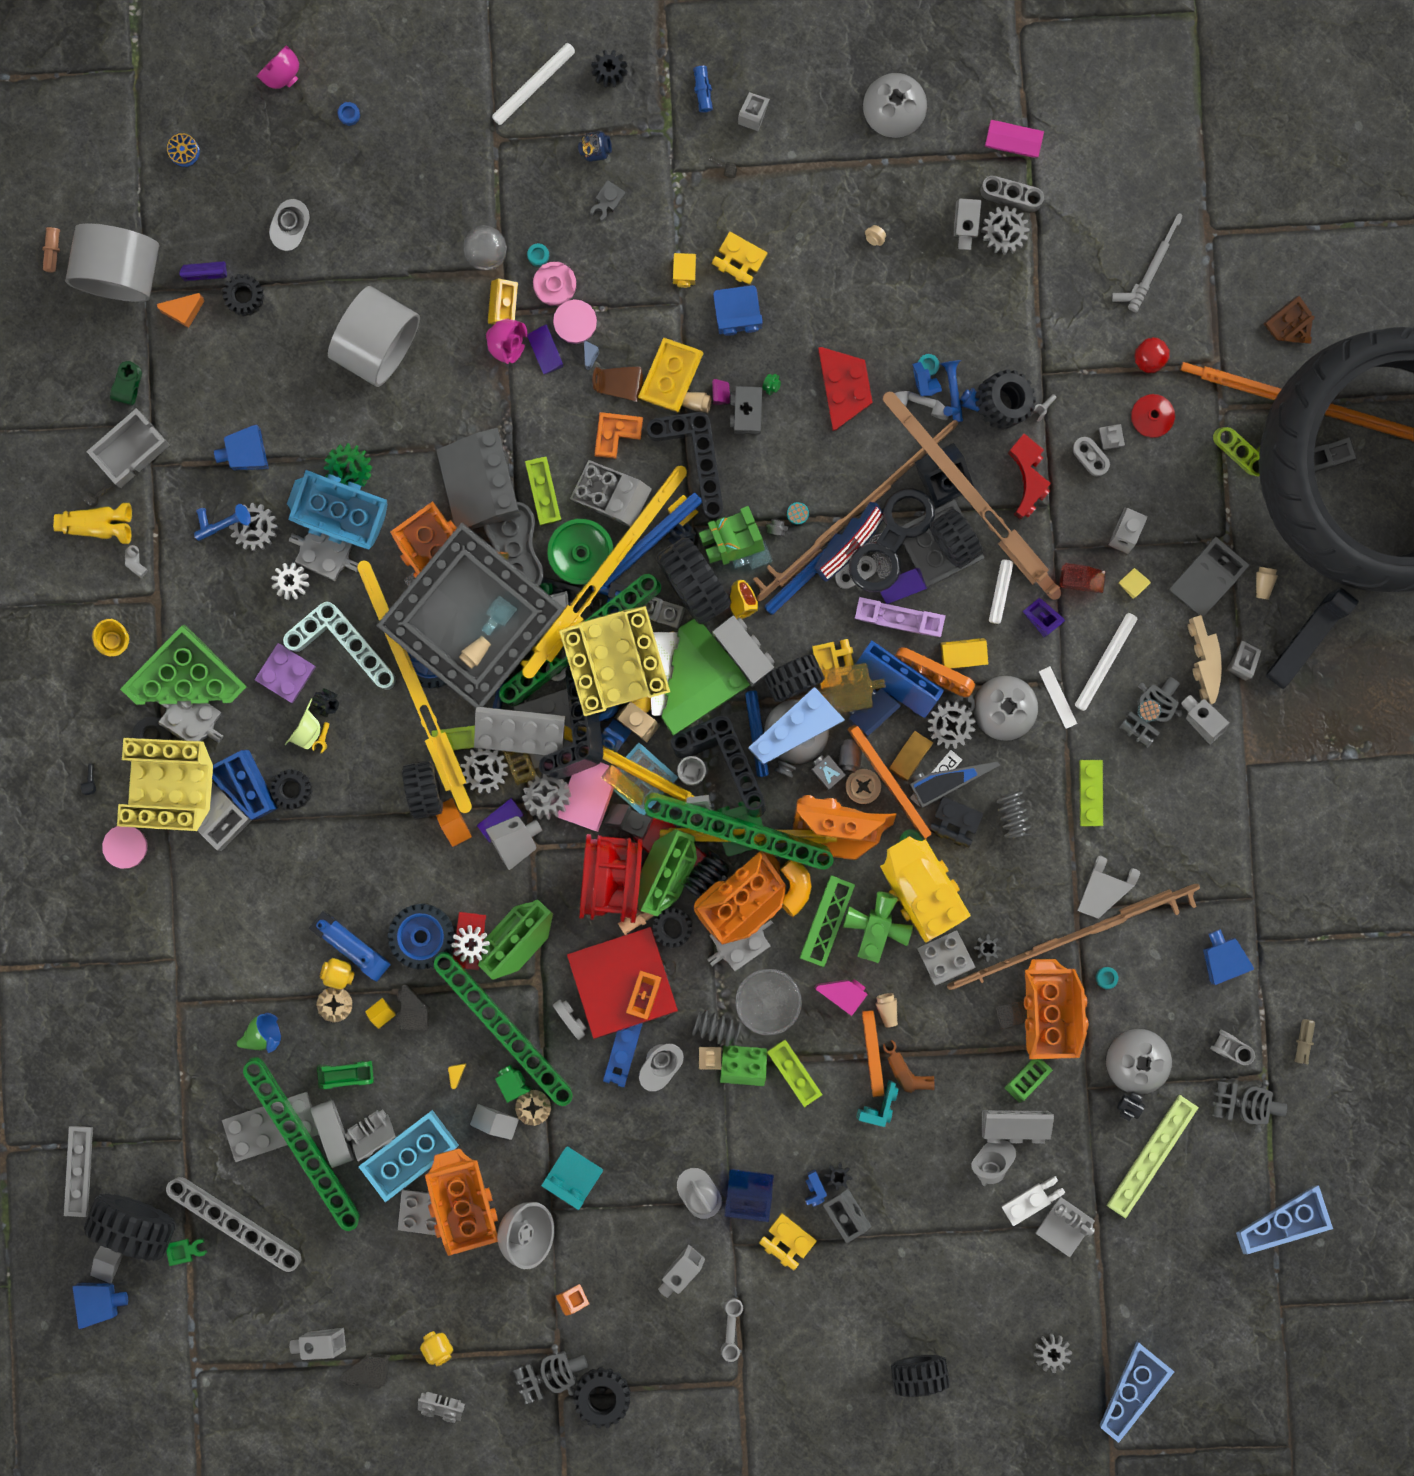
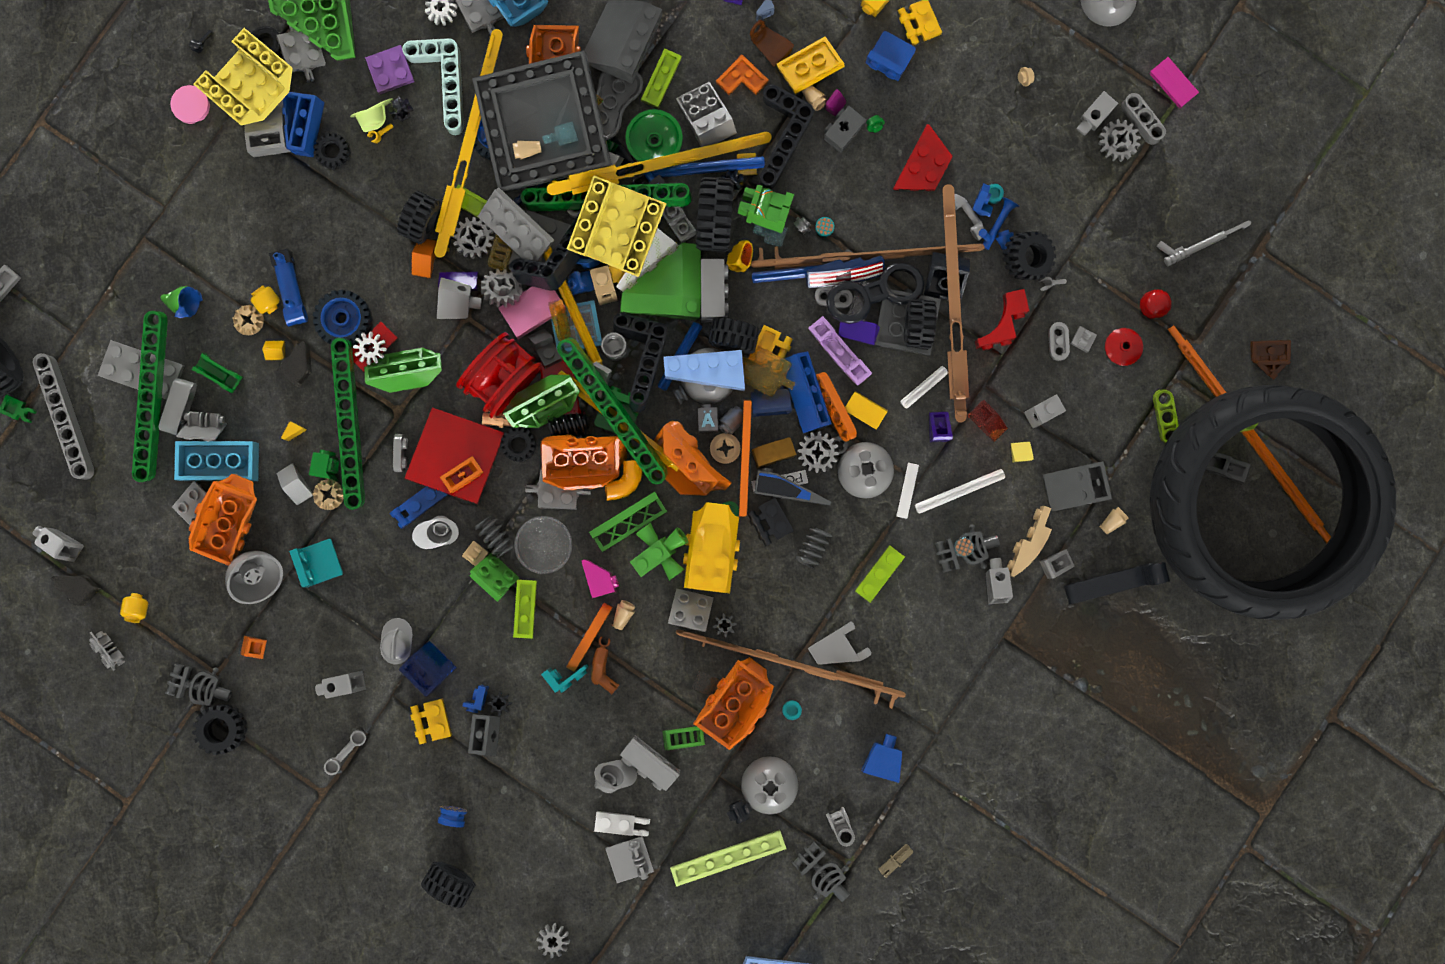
camera: 40 degrees right, 0 degrees up
none -> blue wheel [438,806,467,827]

